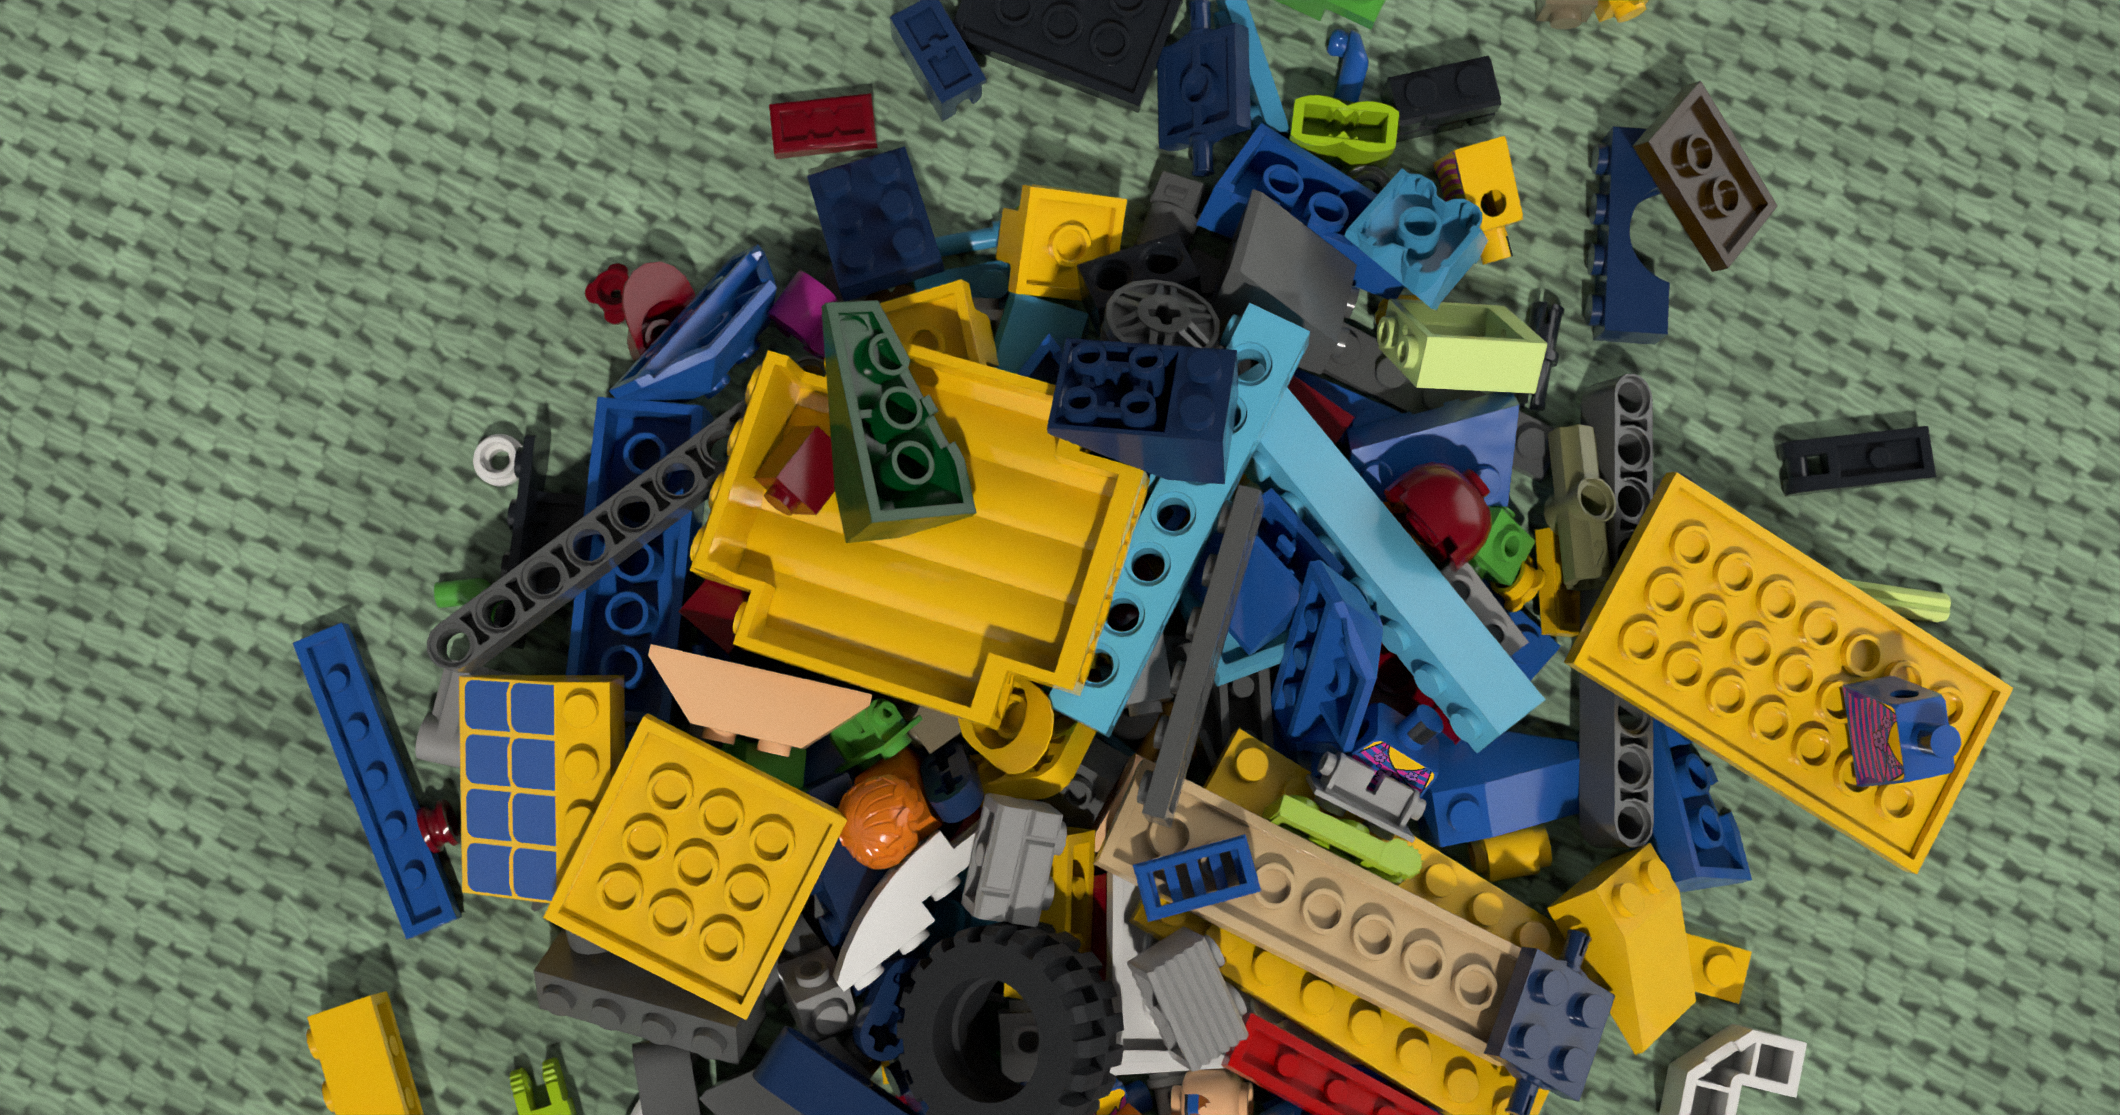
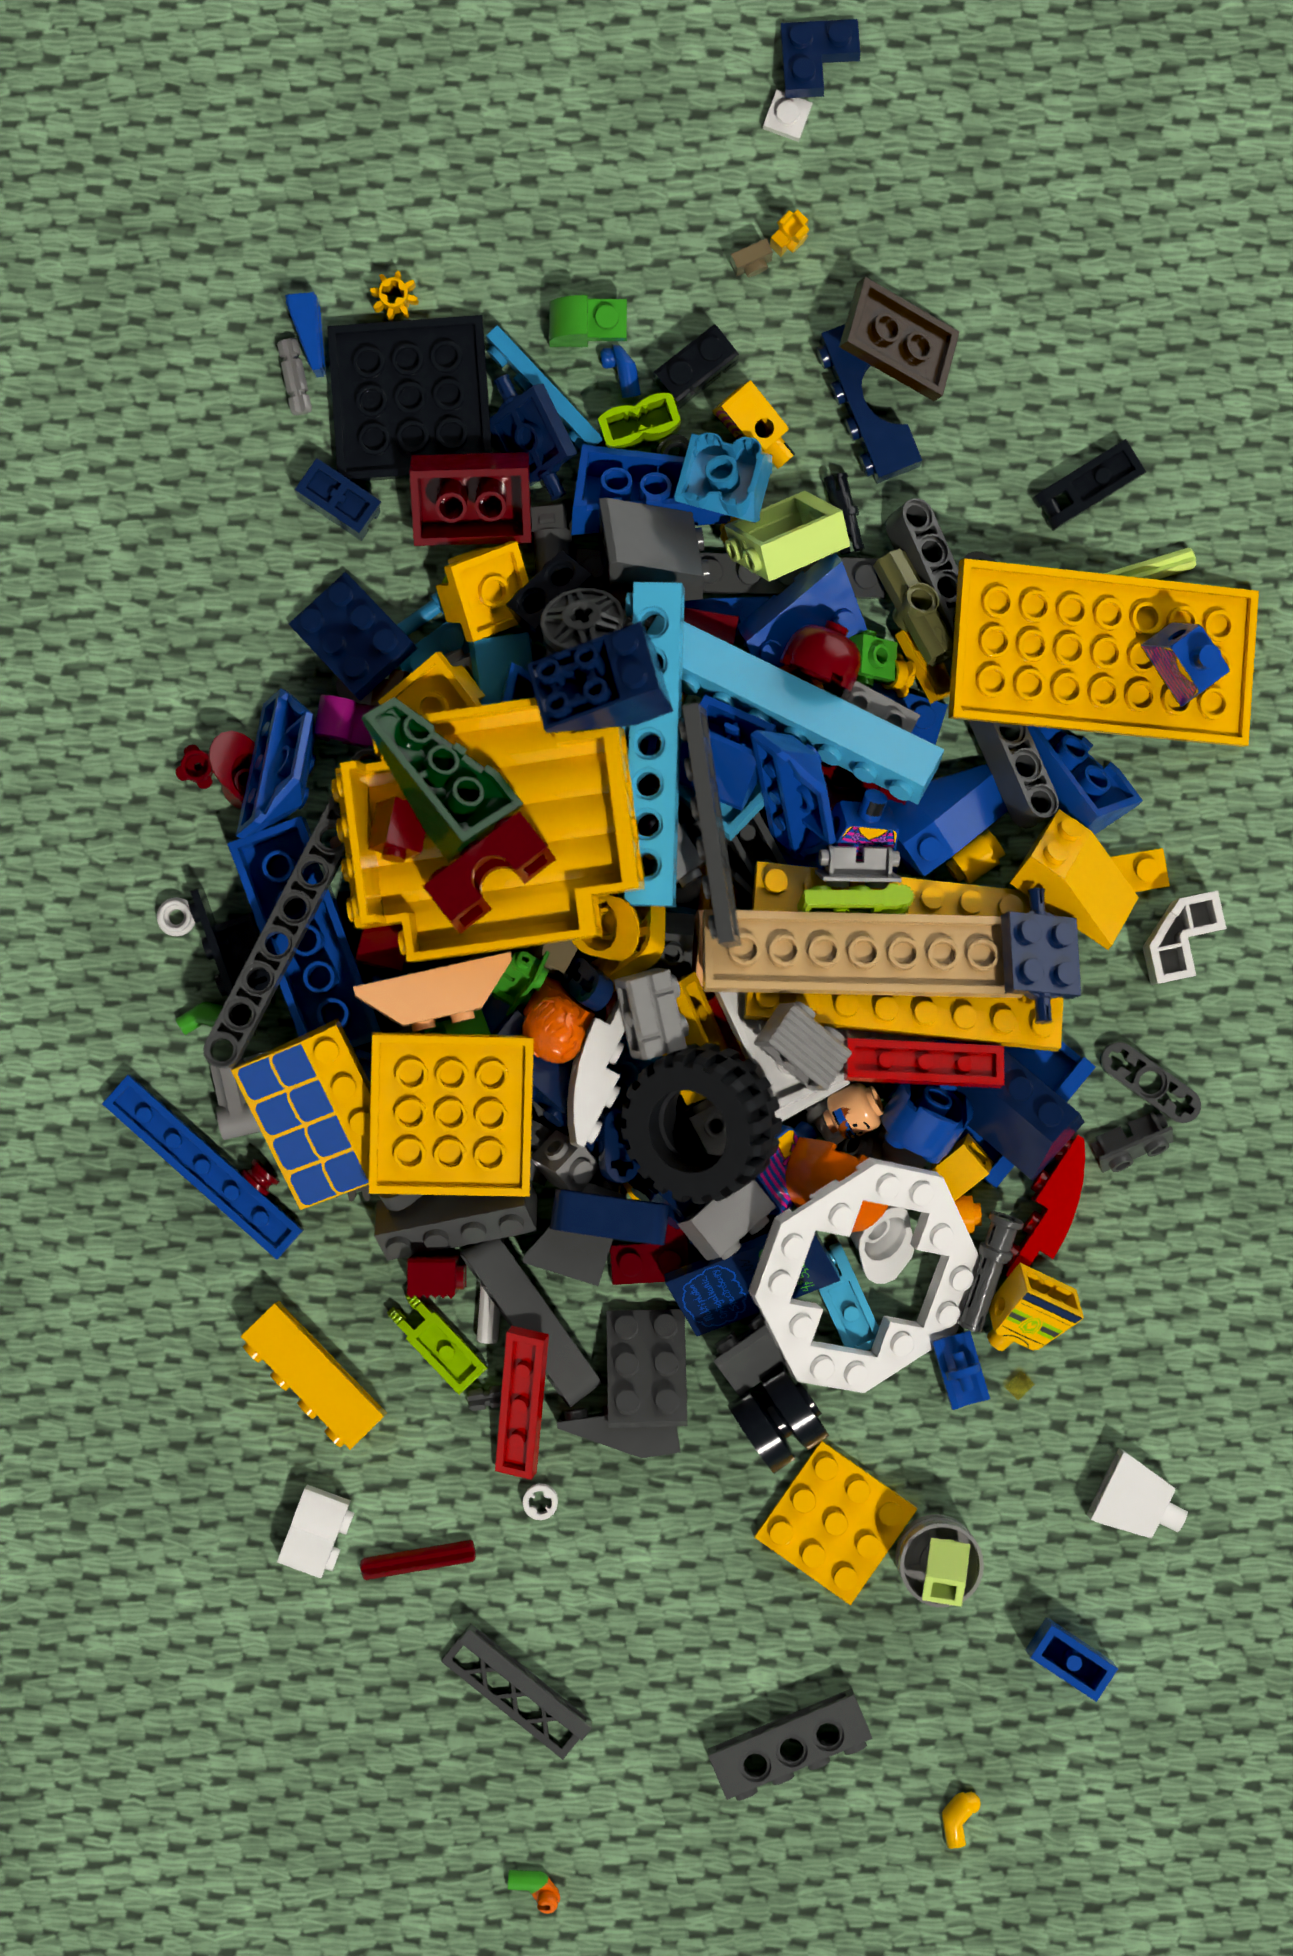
camera: 20 degrees left, 5 degrees up
dark red plate [769,93,878,159] -> none
blue slope [1133,834,1261,922] -> none
none -> dark red brick [407,1255,467,1298]
none -> dark red brick [409,452,532,546]
none -> dark red arch [423,811,556,934]

